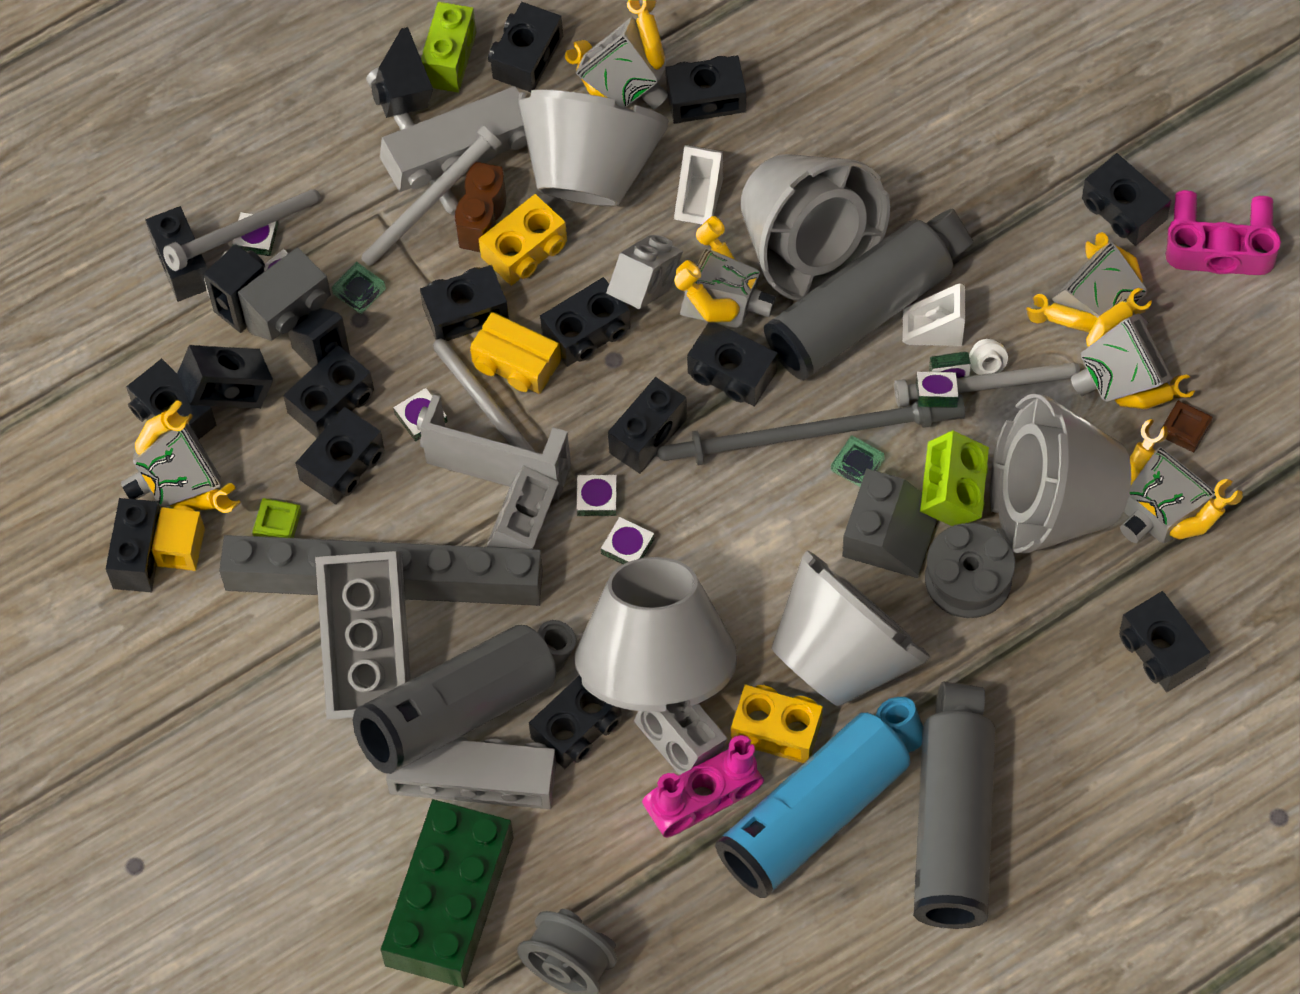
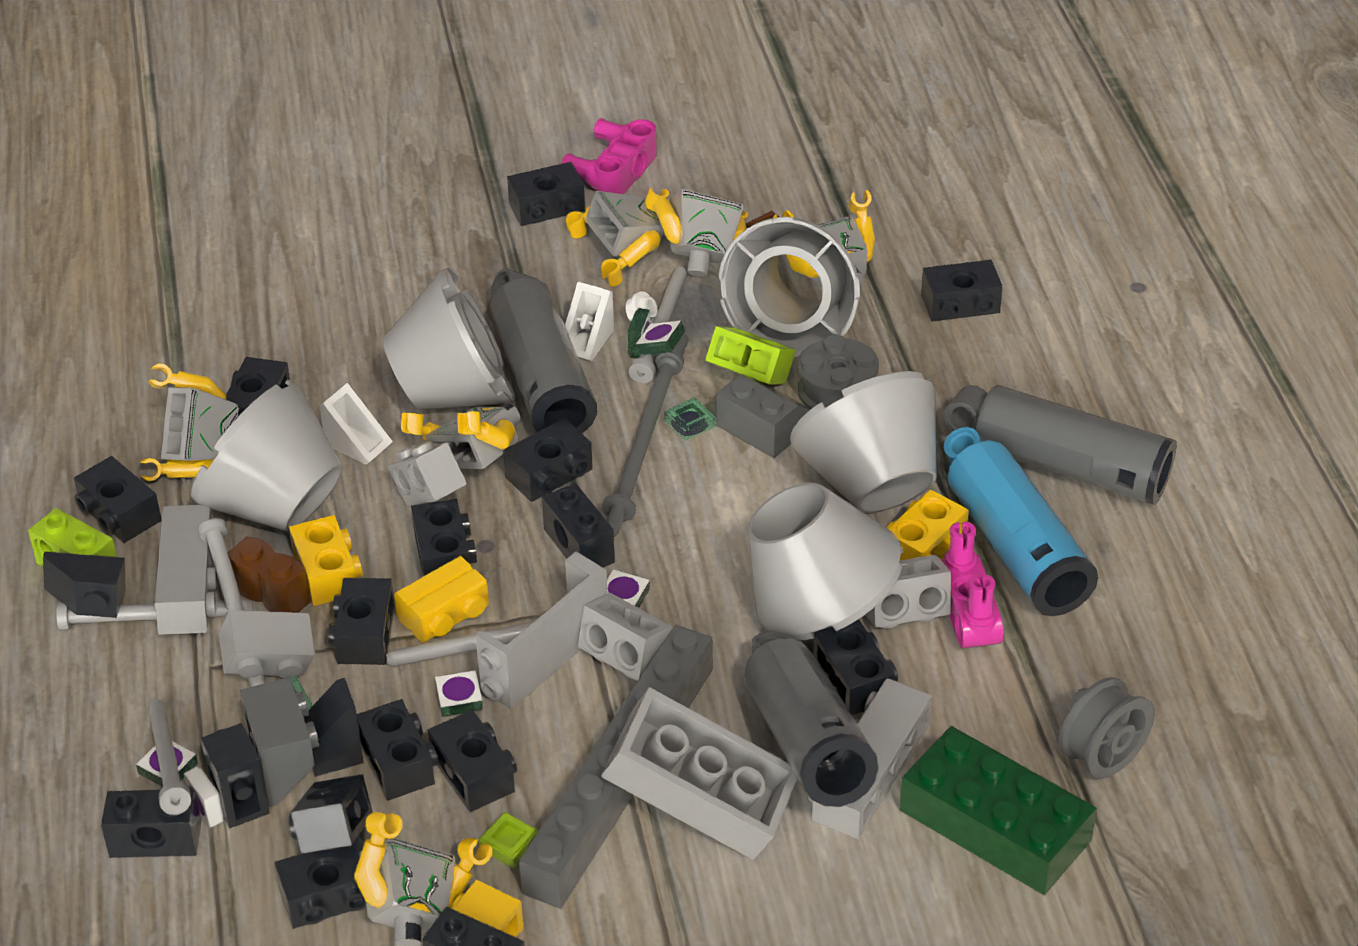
camera: 70 degrees left, 20 degrees down
tile [601,517,655,564] -> none
none -> light grey brick [218,610,315,678]

